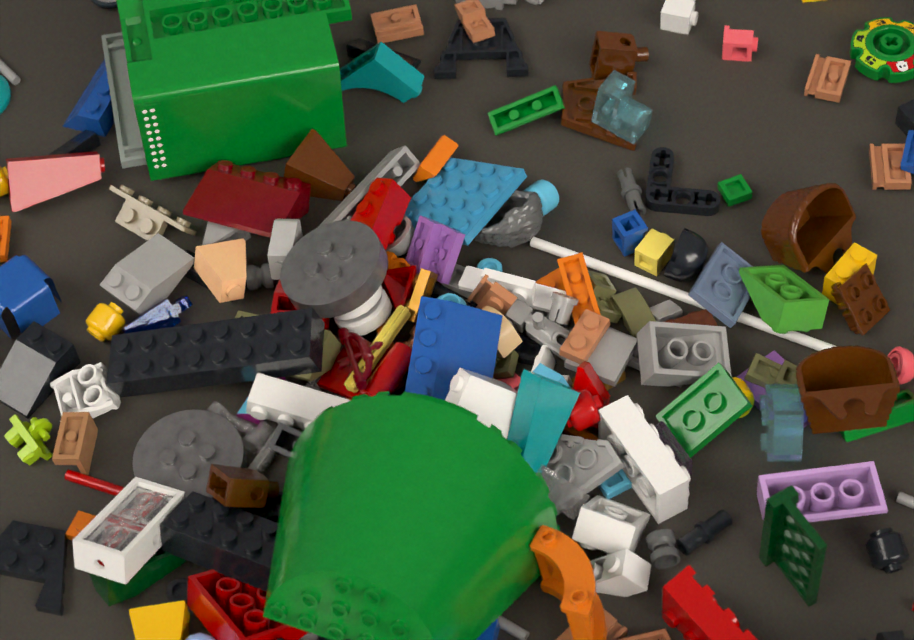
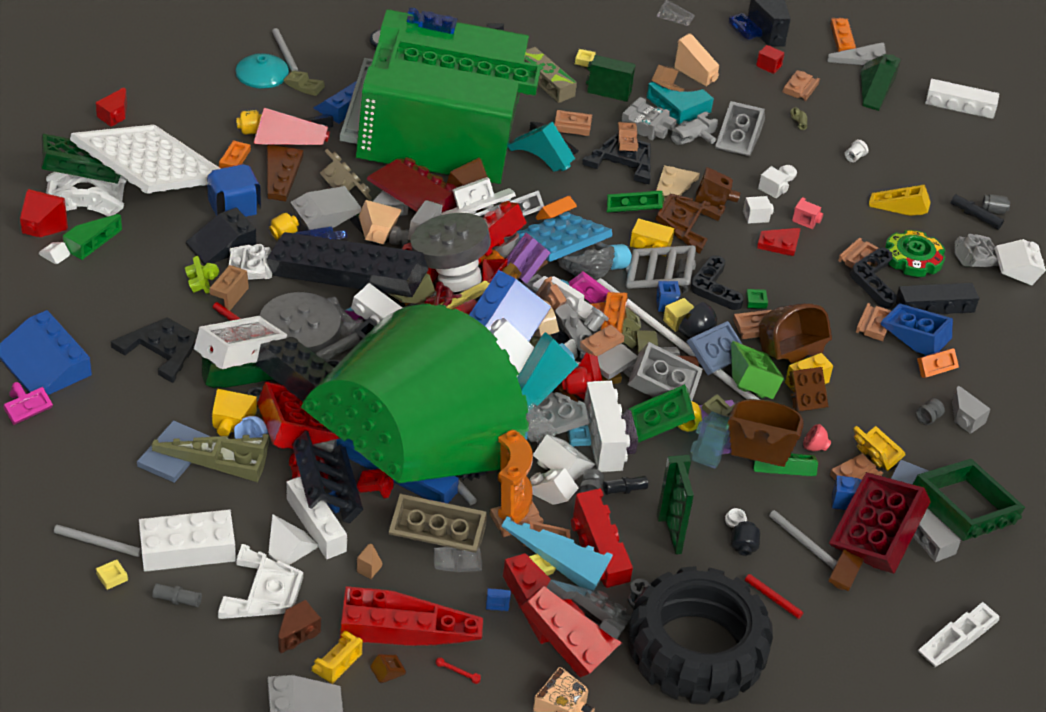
camera: 10 degrees right, 10 degrees down
reddish brown torso [206,464,279,508] -> none
clear light blue brick [591,70,653,144] -> none
lavender slope [757,461,888,523] -> none
none -> reddish brown wing [267,144,303,202]
none -> olive slope [283,71,325,96]
none -> white bracket [441,177,516,215]
none -> dark pink plate [569,271,611,304]
none -> light grey bar [625,245,696,289]
none -> yellow brick [630,219,674,256]
none -> tan wing [656,166,700,204]
none -> white plate [725,508,747,528]
none -> nougat plate [733,310,771,339]
none -> white brick [743,196,773,224]
none -> red wing [757,228,800,257]
none -> black beam [850,247,897,308]

